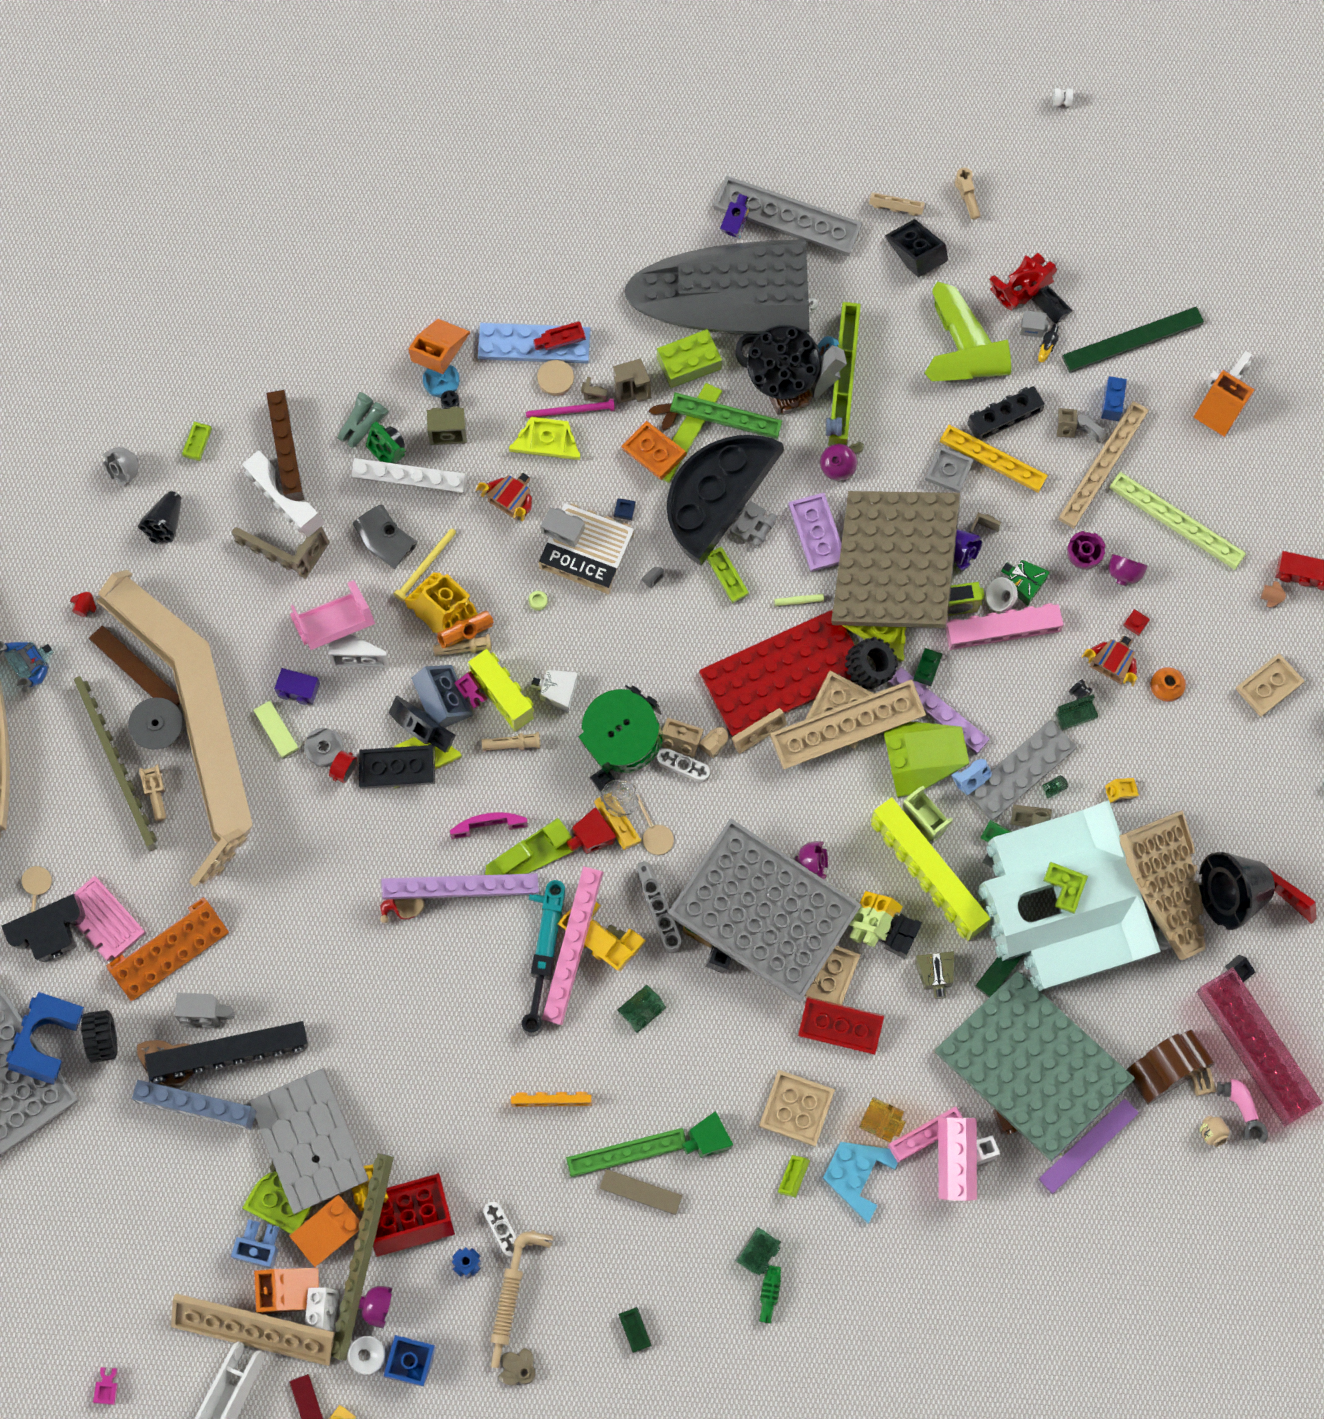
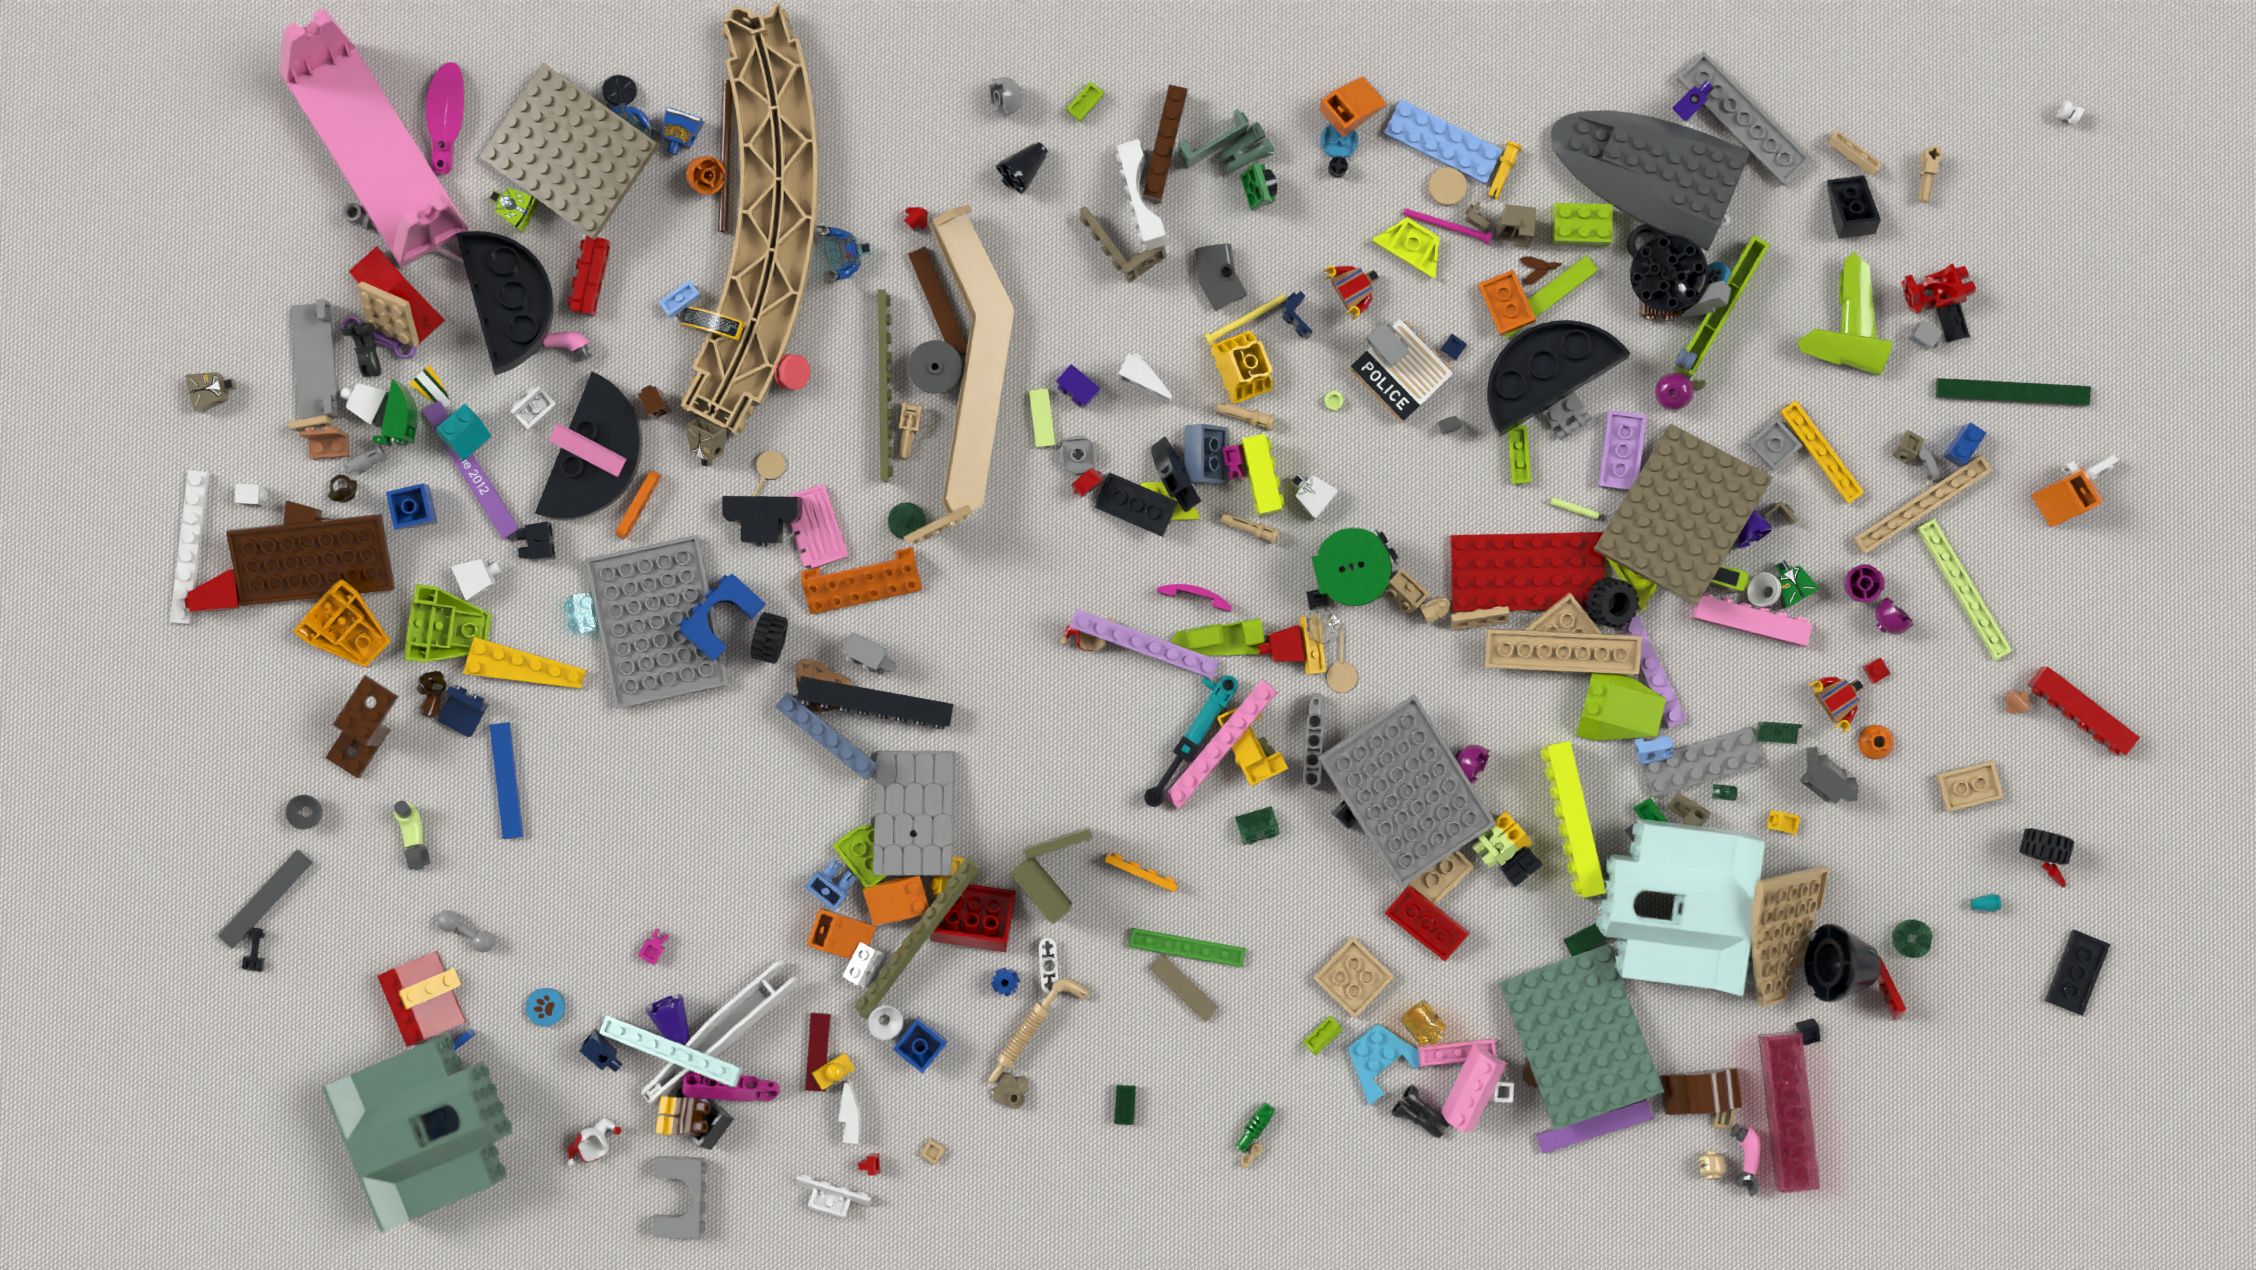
camera: 25 degrees right, 15 degrees up
tan plate [171,1293,335,1366] -> none
bright pink panel [290,580,375,650] -> none
white arch [351,458,468,493] -> none
magenta cylinder [359,1286,393,1329] -> none
olive brick [427,406,467,445] -> none
orange piece [437,611,494,648] -> none
red hinge [533,321,586,350] -> none
white beam [657,748,710,782] -> none
bright green tile [670,392,782,439] -> none
green torso [682,1111,733,1158] -> none
clear green bracket [735,1227,781,1276] -> none
yellowish green piece [903,786,953,841] -> none
dark green plate [913,648,943,687] -> none
olive torso [915,951,954,999] -> none
black brick [967,386,1045,441] -> none
black piece [1038,324,1059,363] -> none
lime tile [1043,862,1088,914] -> none
black wheel [1068,679,1093,702] -> none
none -> coral head [774,354,810,390]
none -> clear green tile [888,502,926,540]
none -> olive container [1010,826,1092,925]
none -> sand green panel [1178,108,1248,168]
none -> tan piece [1241,1143,1264,1168]
none -> dark blue bracket [1281,291,1313,339]
none -> pearl dark grey piece [1391,1084,1450,1138]
none -> yellow pin [1487,141,1522,200]
none -> dark grey slope [1800,746,1859,804]
none -> clear green plate [1891,919,1932,958]

